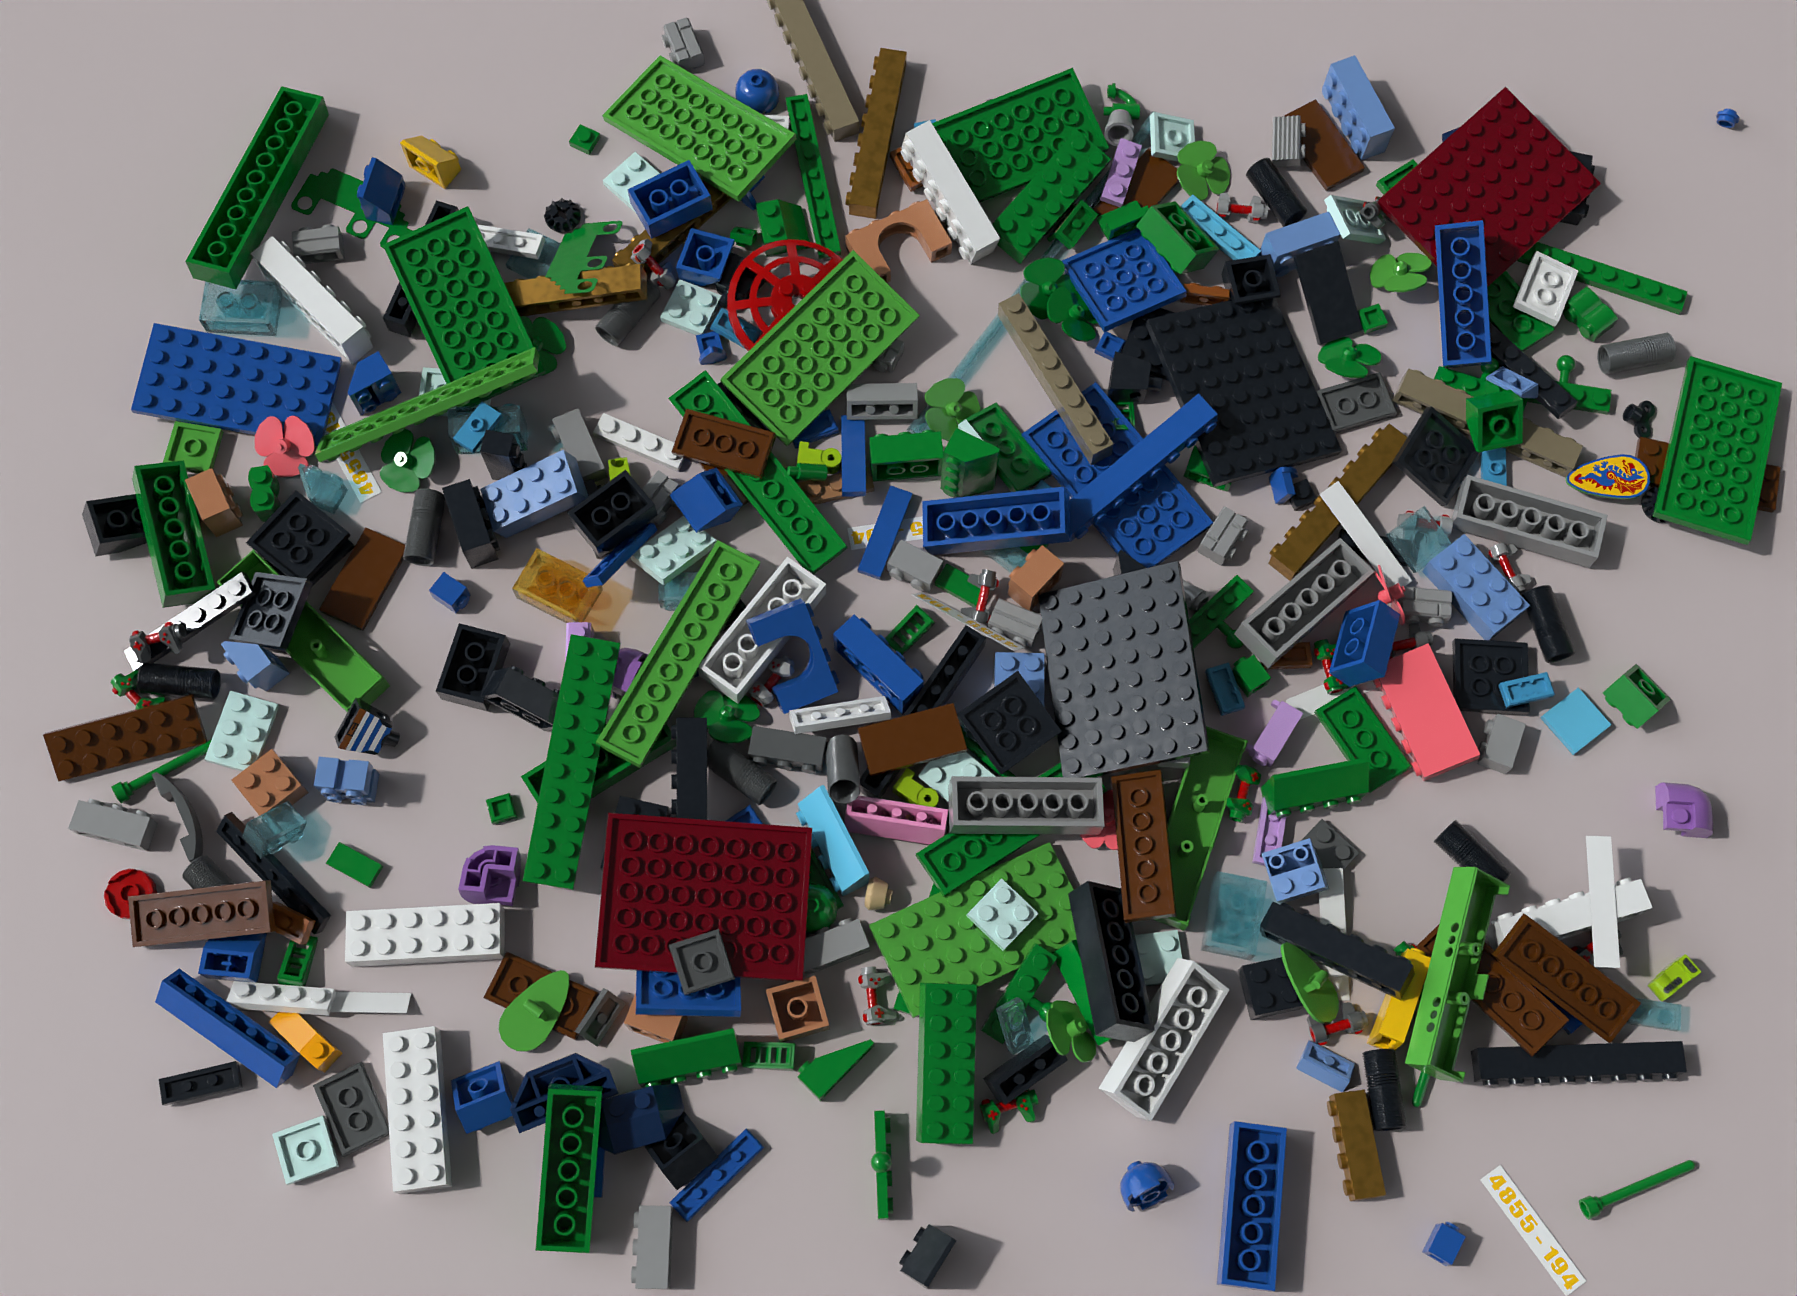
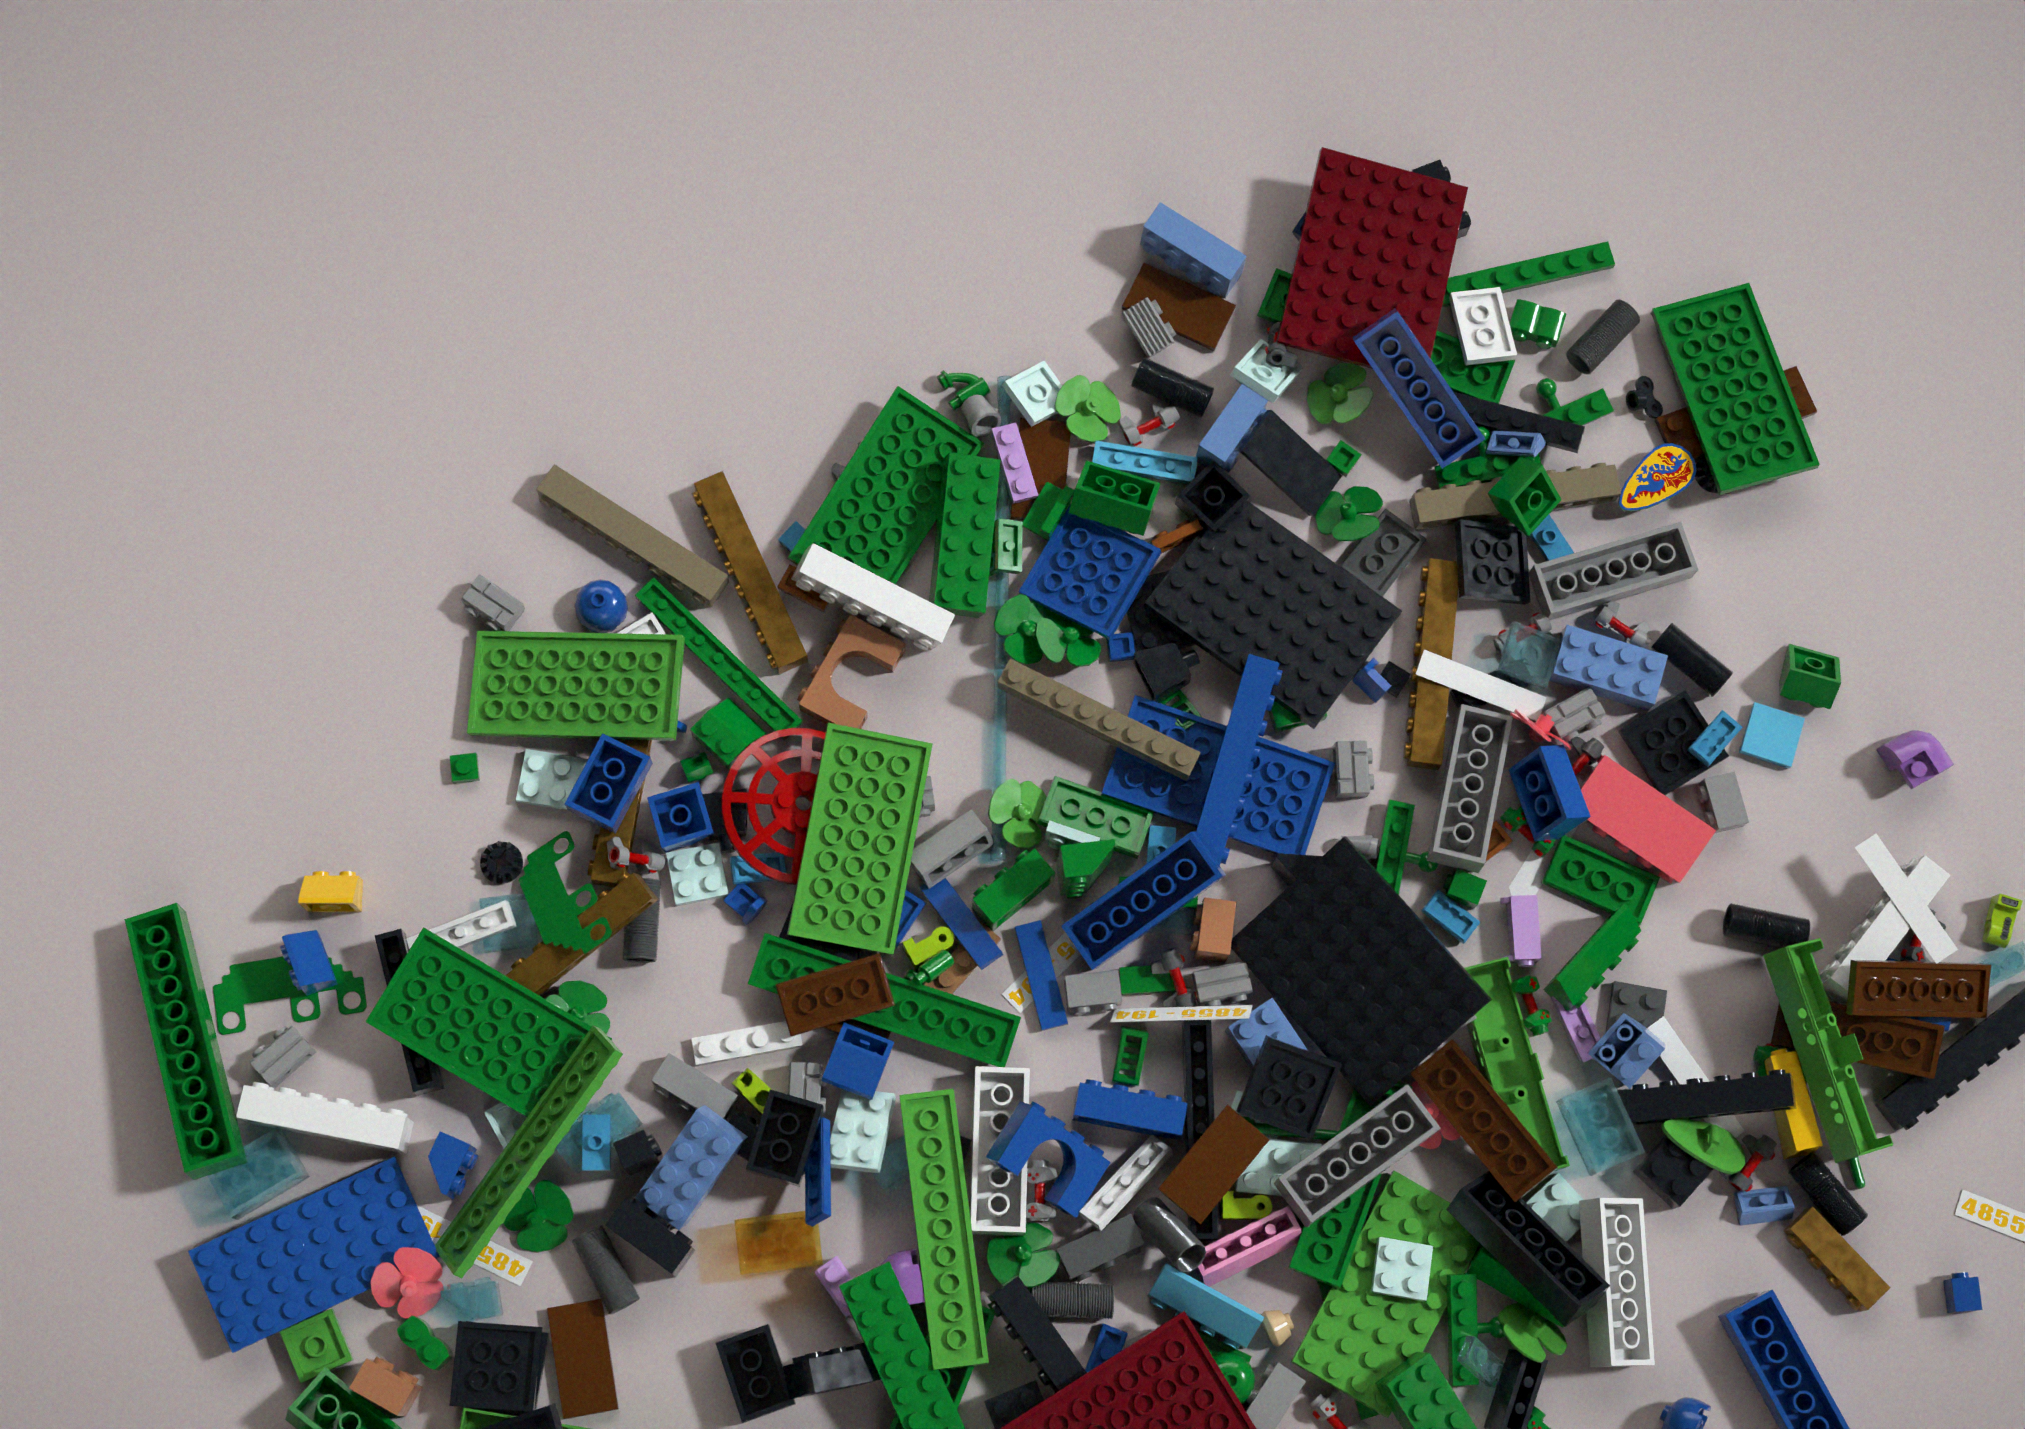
camera: 40 degrees left, 5 degrees up
blue brick [429,572,471,613] -> none
blue plate [1716,109,1740,128] -> none

